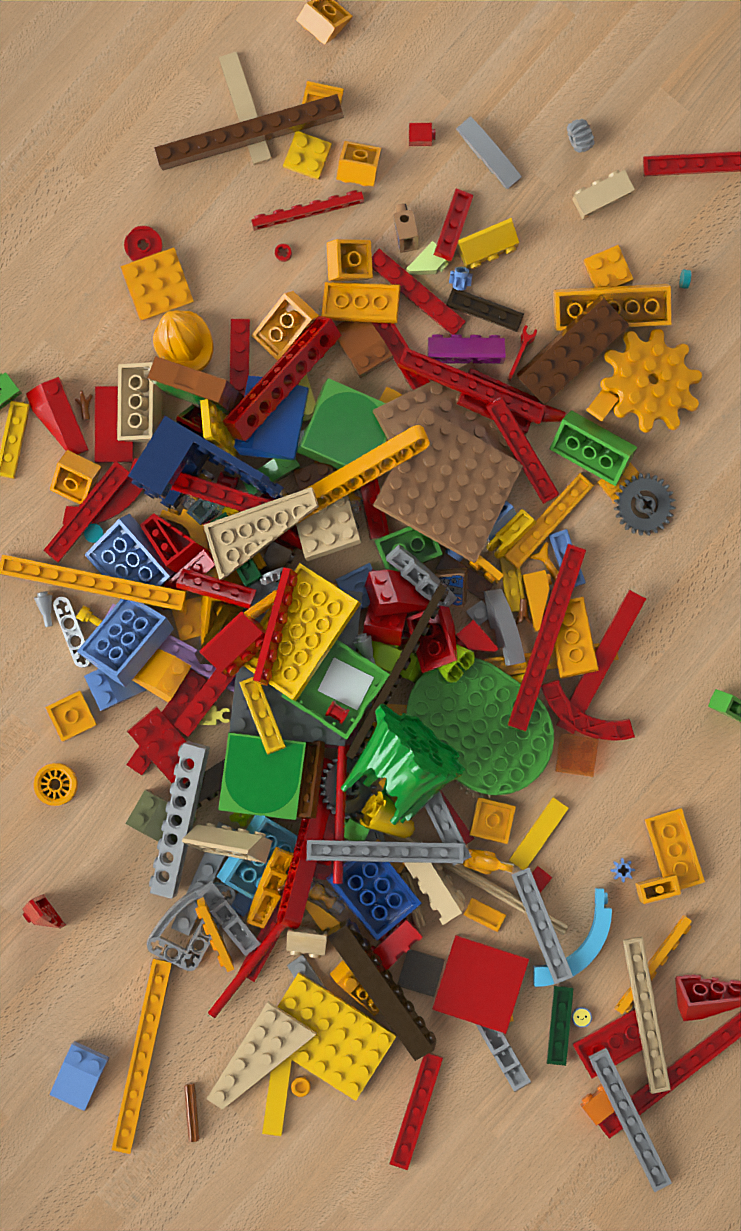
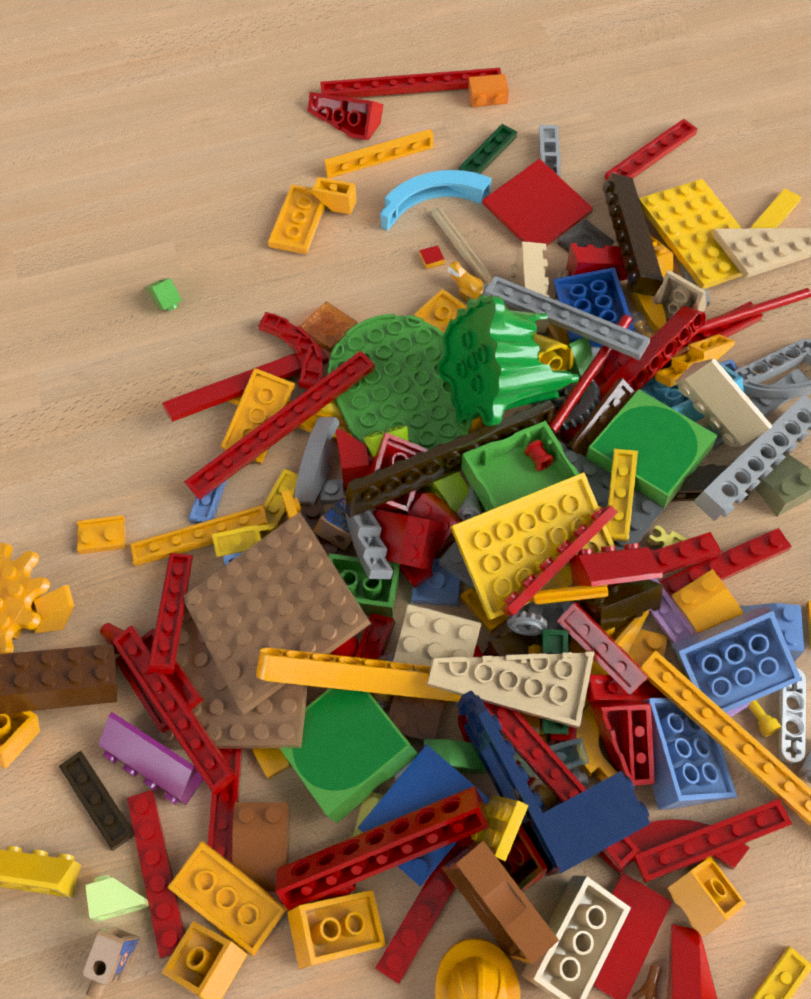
camera: 150 degrees left, 25 degrees down
teal tile [84,524,104,543] -> none
red plate [127,706,194,783] -> none
light orange plate [195,897,235,972] -> none
light grey slope [196,881,260,956] -> none
light orange tile [291,1076,311,1097] -> none
white sticker [318,658,374,710] -> none
red plate [433,188,474,262] -> none
medium blue gear [449,266,473,290] -> none
light orange tile [463,897,506,932] -> none
red flag [507,325,537,382] -> none
yellow tile [509,797,569,870] -> none
light grey plate [511,868,573,984] -> none
dark orange bar [515,598,532,626] -> none
light orange slope [522,570,552,632] -> none
light orange piece [529,542,558,581] -> none
bright green slope [550,410,637,486] -> none
light yellow tile [572,1007,592,1027] -> none
red plate [572,1008,643,1079] -> none
light grey plate [589,1048,672,1192] -> none
medium blue gear [610,858,635,882] -> none
dark grey gear [614,473,676,536] -> none
tan tile [623,936,671,1094] -> none

